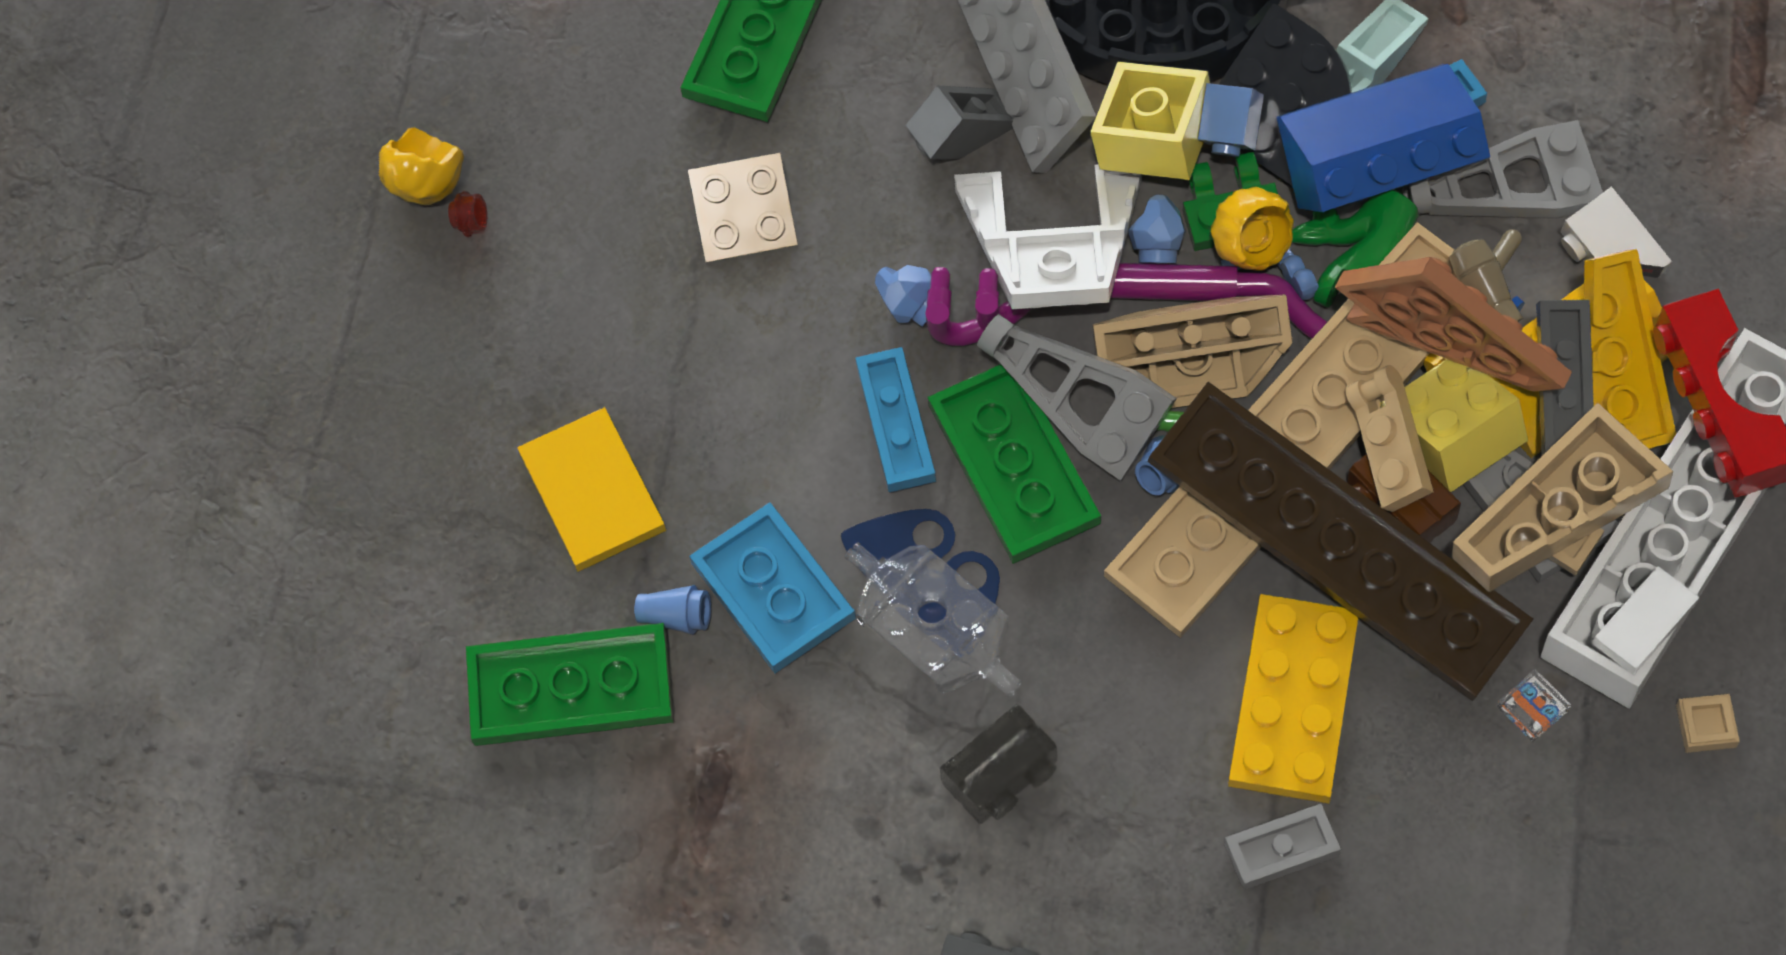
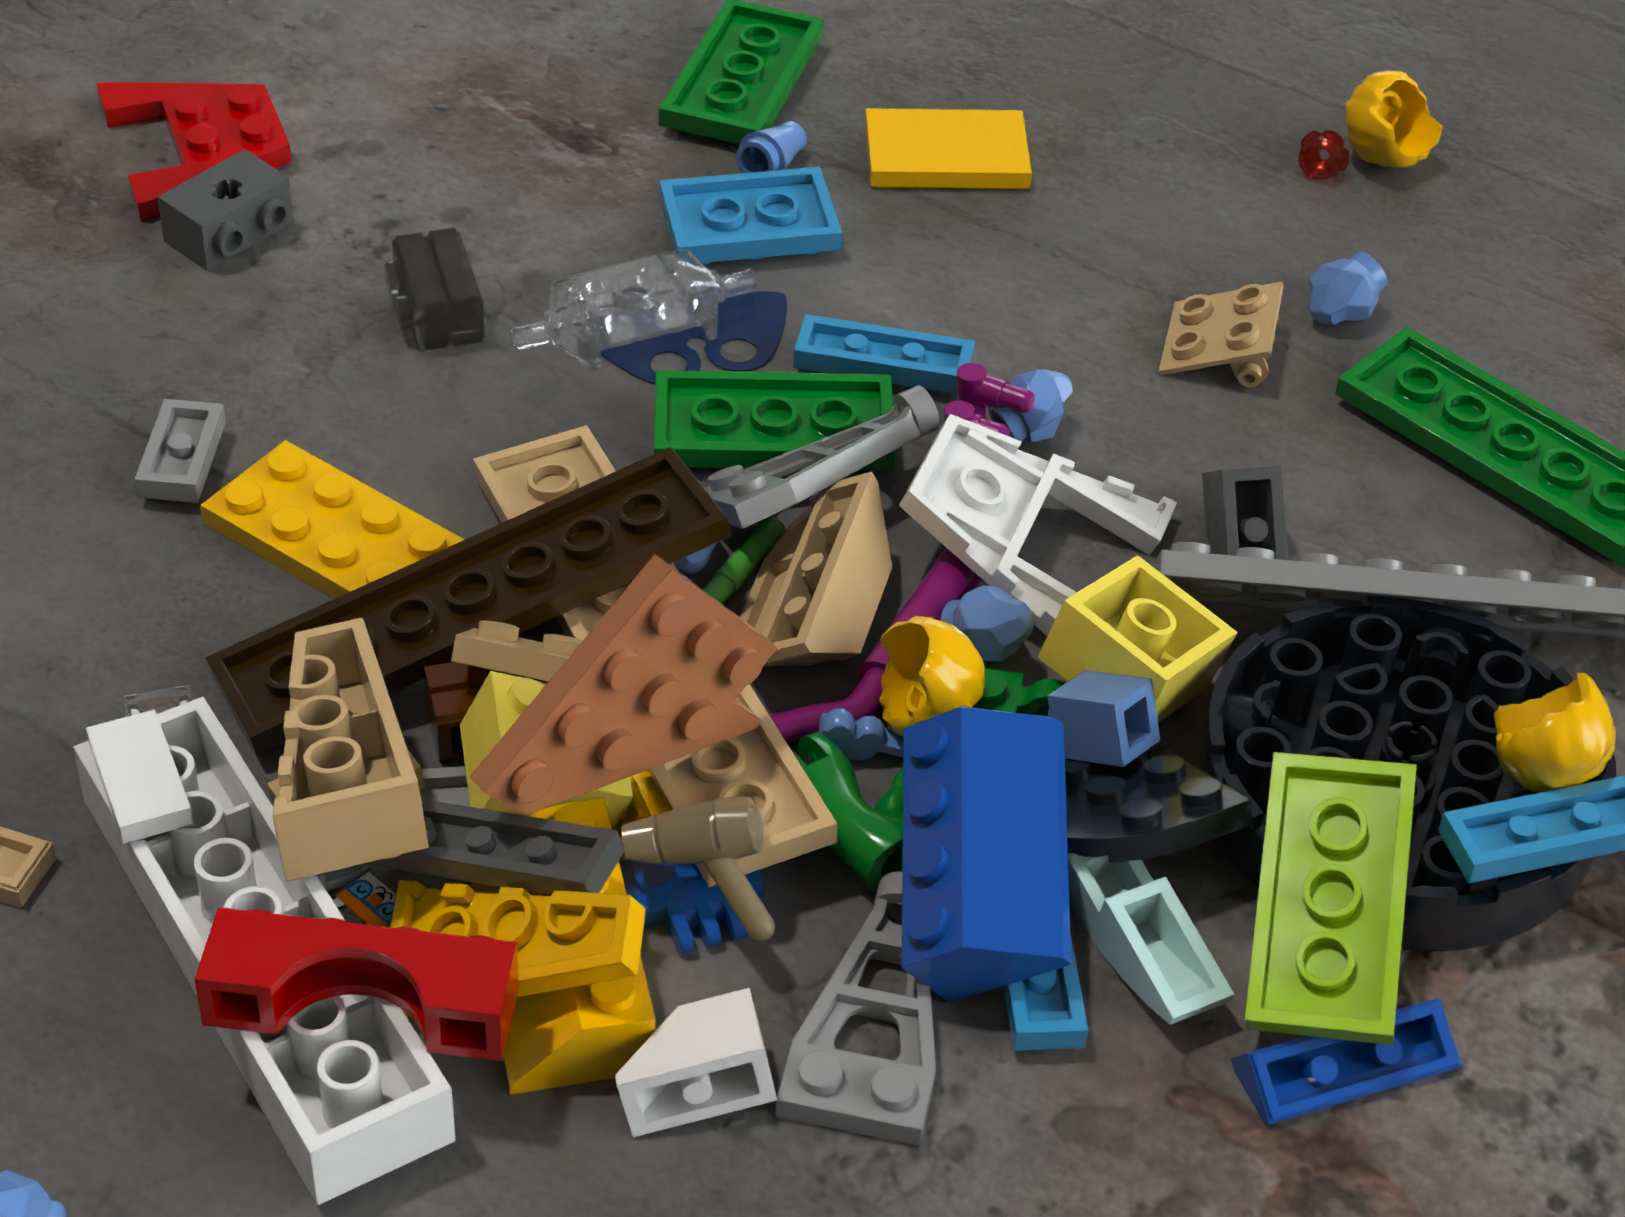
camera: 105 degrees right, 20 degrees down
none -> medium blue rock [1309,251,1388,325]

